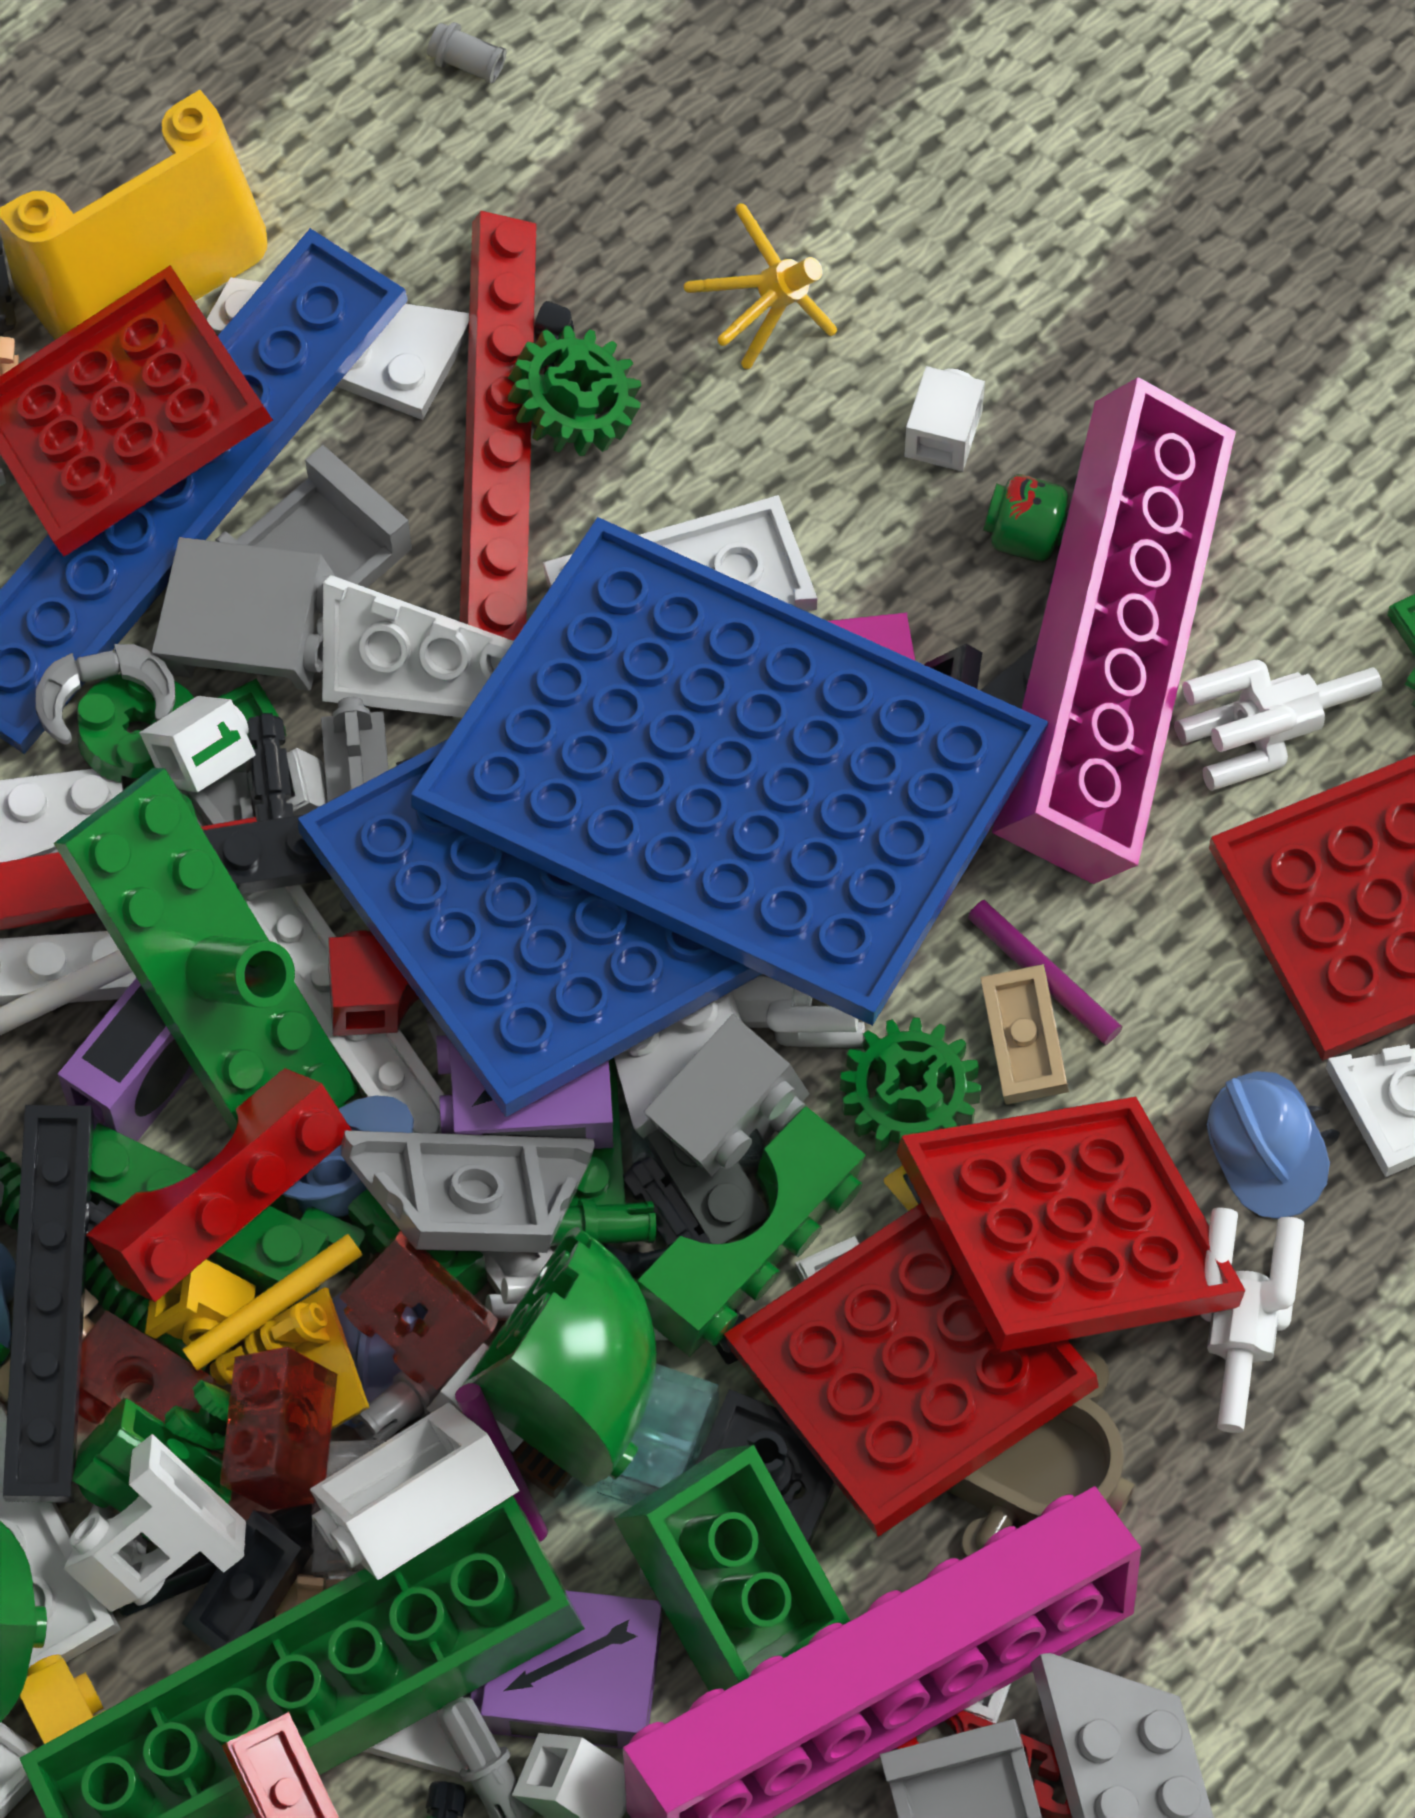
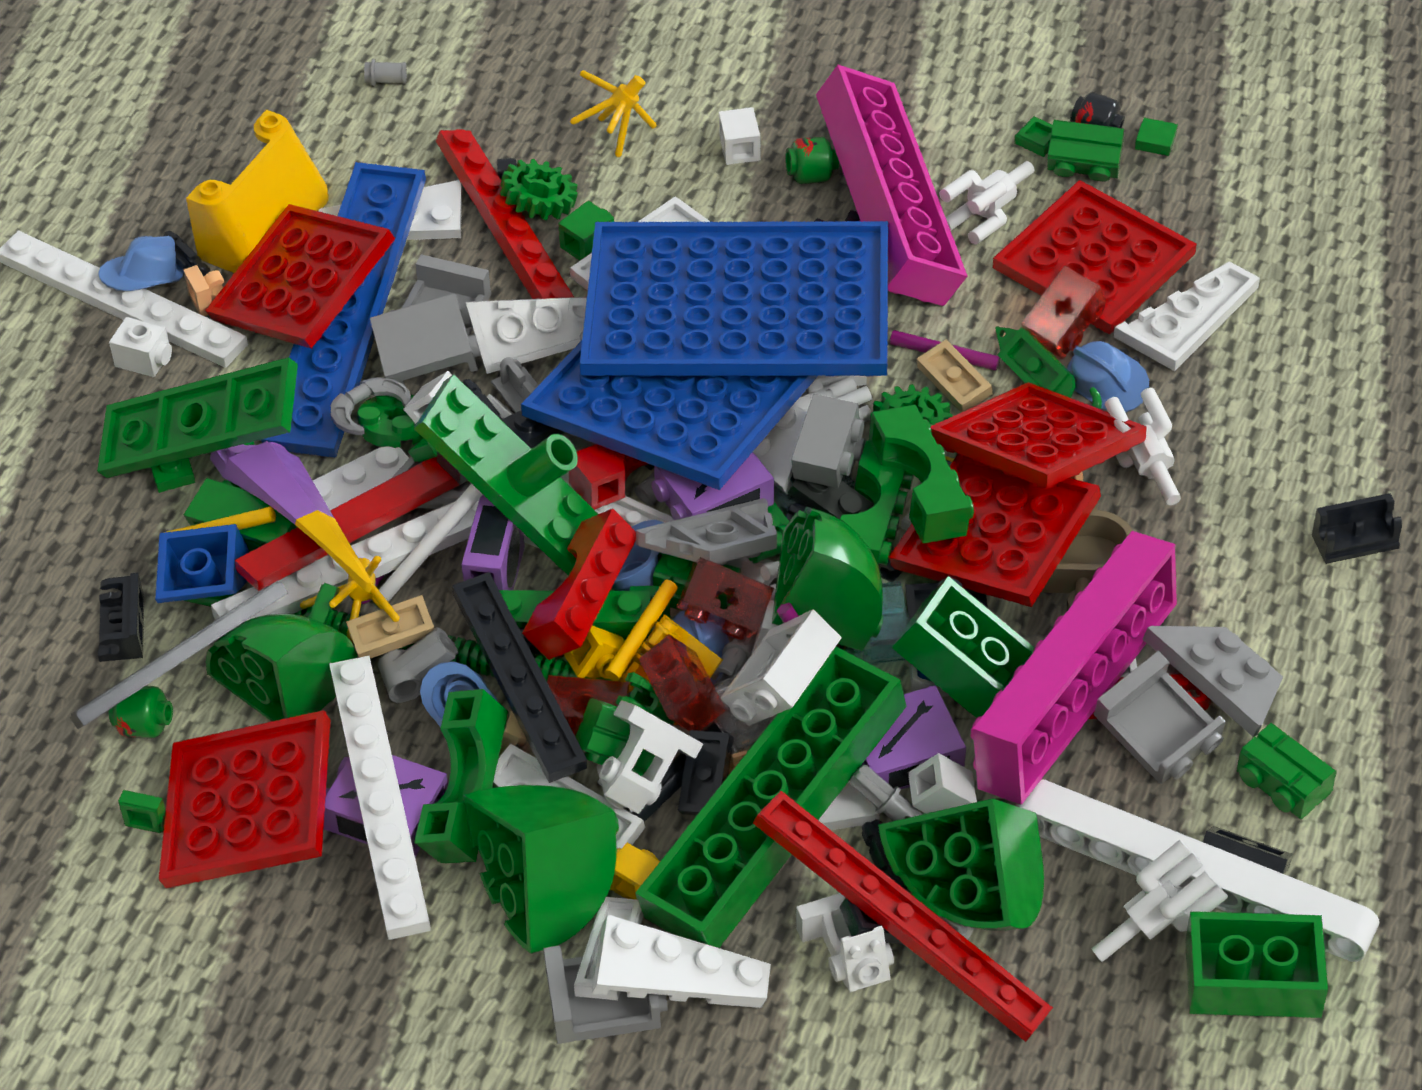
camera: 25 degrees left, 15 degrees down
none -> green brick [558,200,614,261]
none -> green arch [868,405,974,543]
none -> green plate [995,326,1102,409]
none -> clear red brick [1021,265,1106,359]

